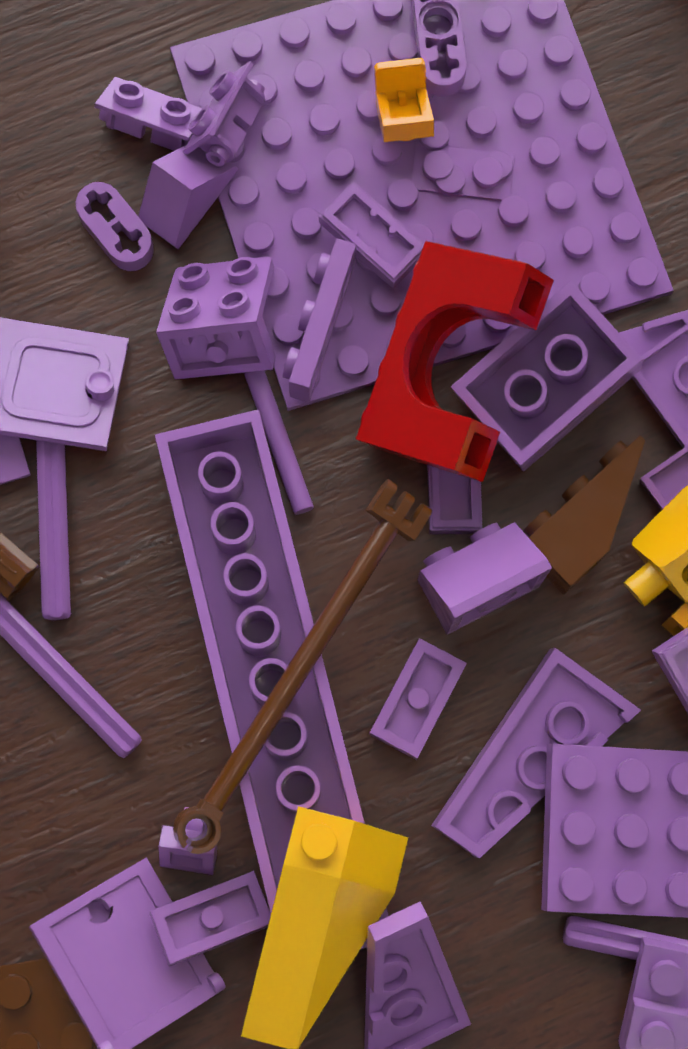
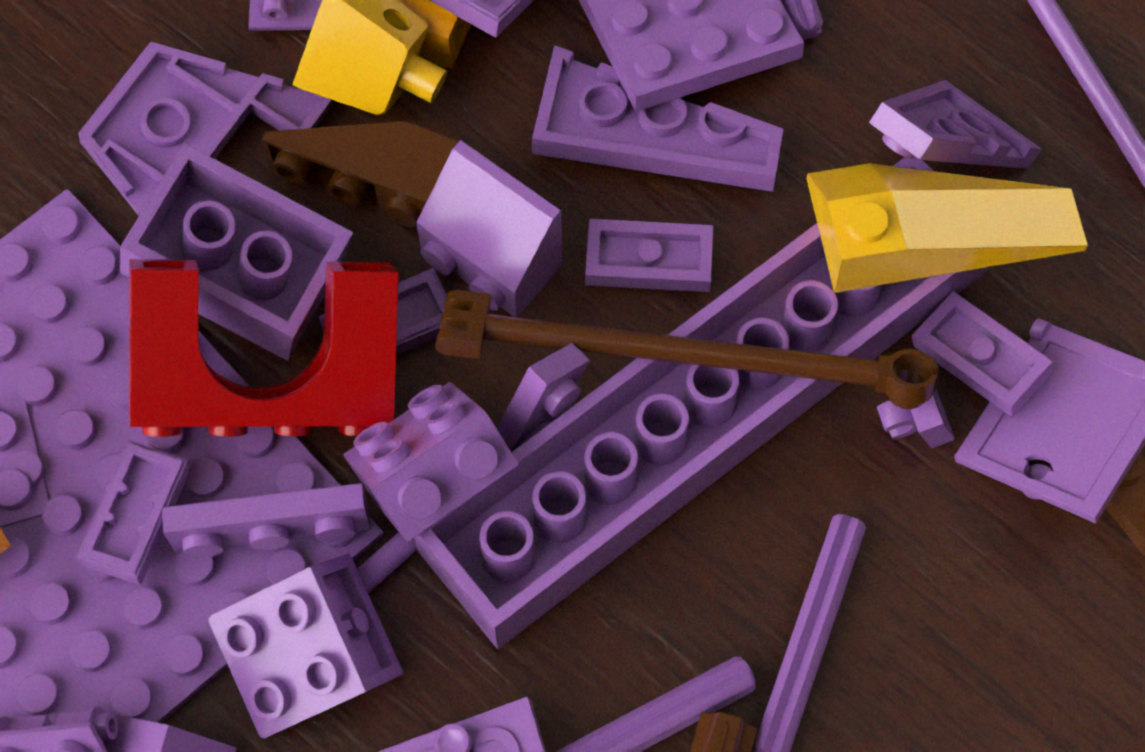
camera: 110 degrees left, 10 degrees down
none -> medium lavender brick [343,382,519,542]
none -> medium lavender plate [497,343,590,452]

